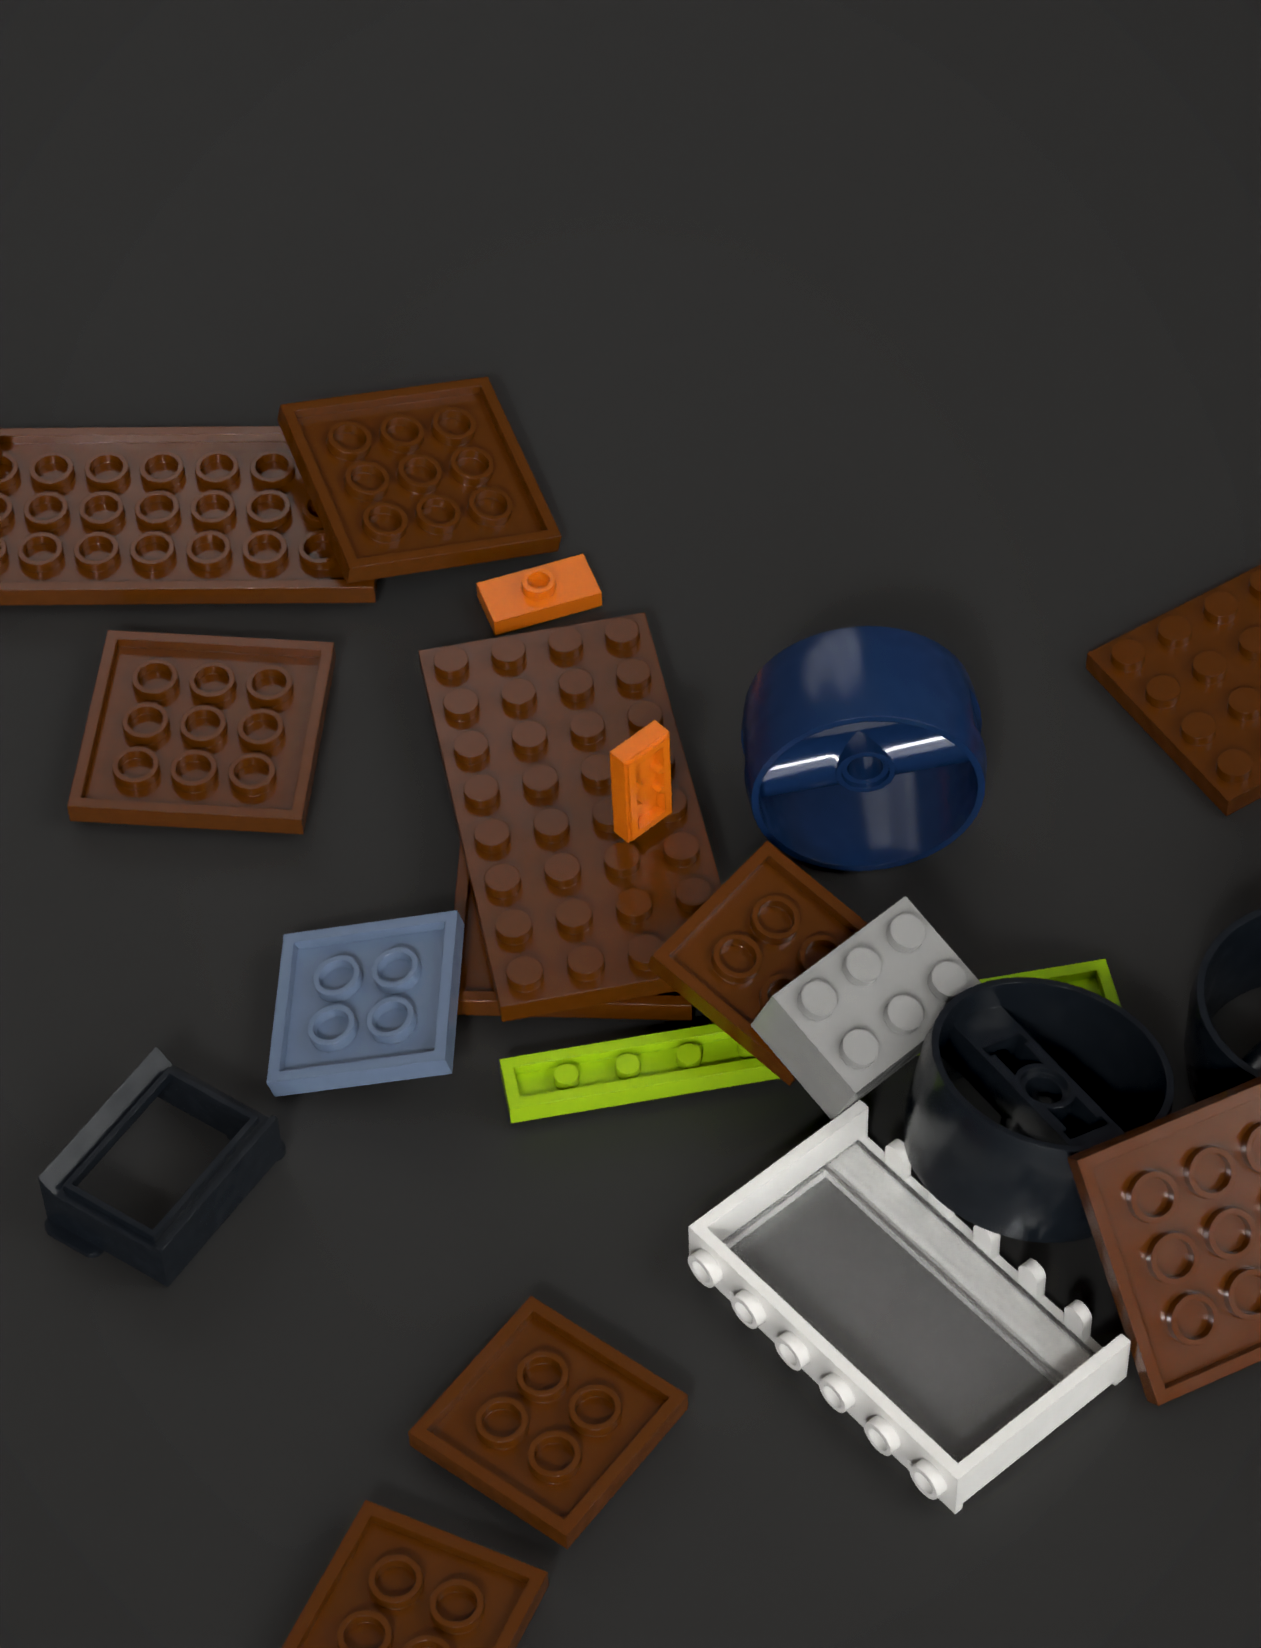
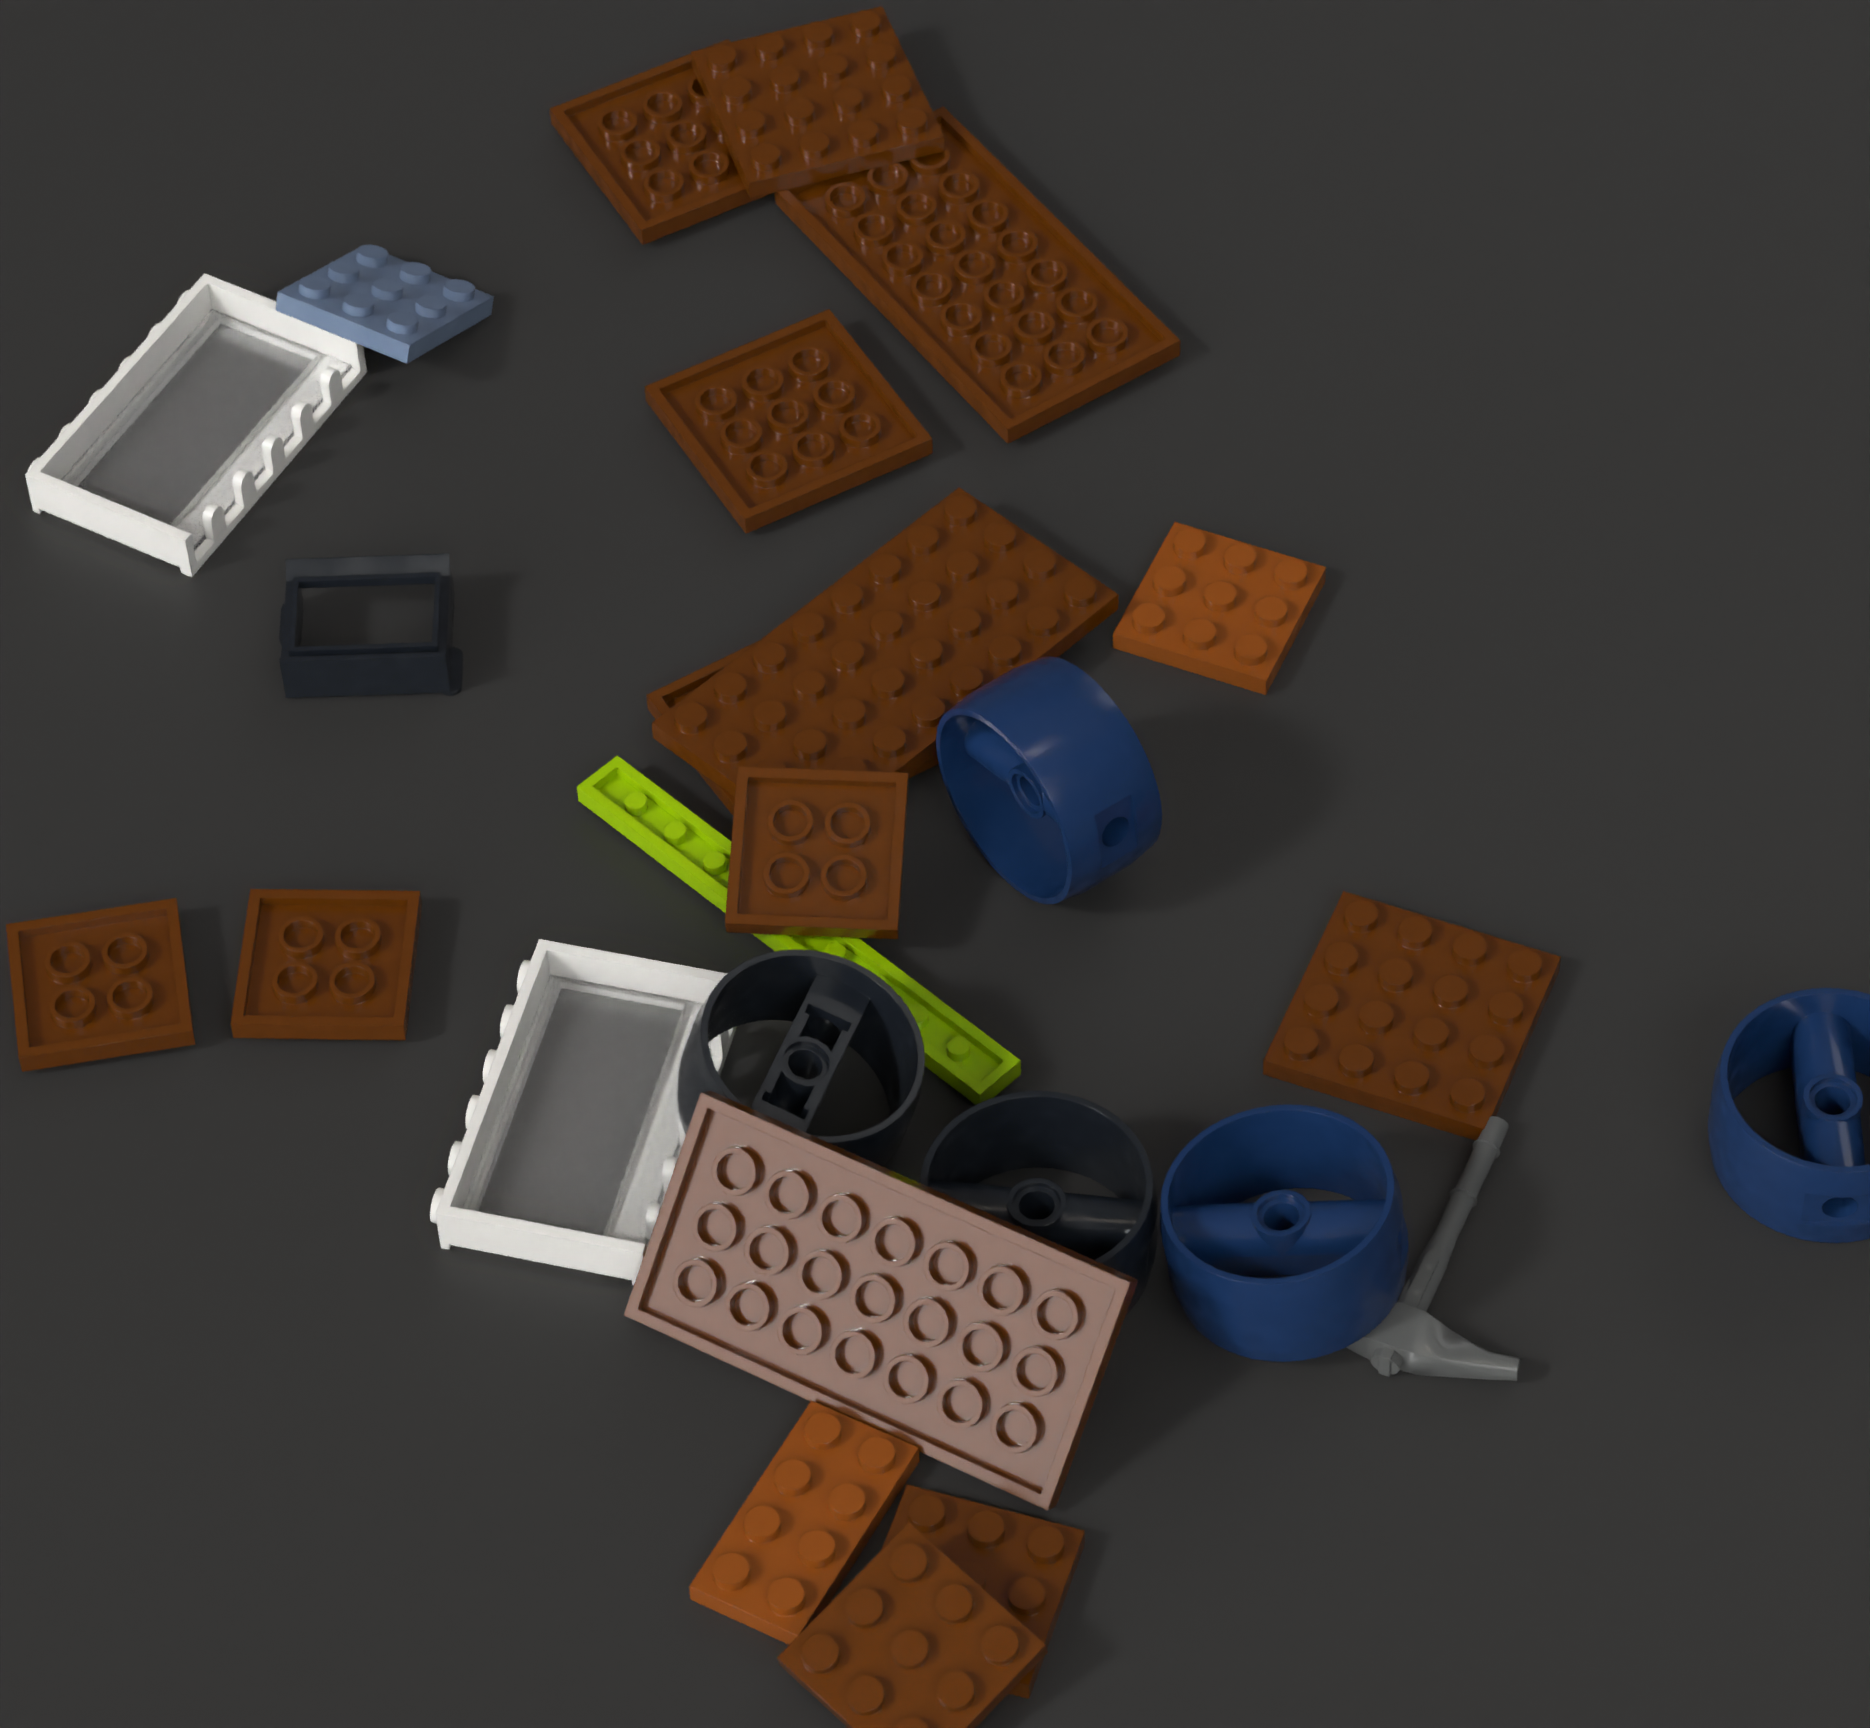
camera: 55 degrees right, 0 degrees up
sand blue plate [266,910,465,1097] -> none
reddish brown plate [277,376,562,583] -> none
orange plate [476,554,602,636] -> none
orange plate [610,720,672,843] -> none
light grey brick [751,896,981,1120] -> none
none -> dark orange plate [1113,522,1326,695]

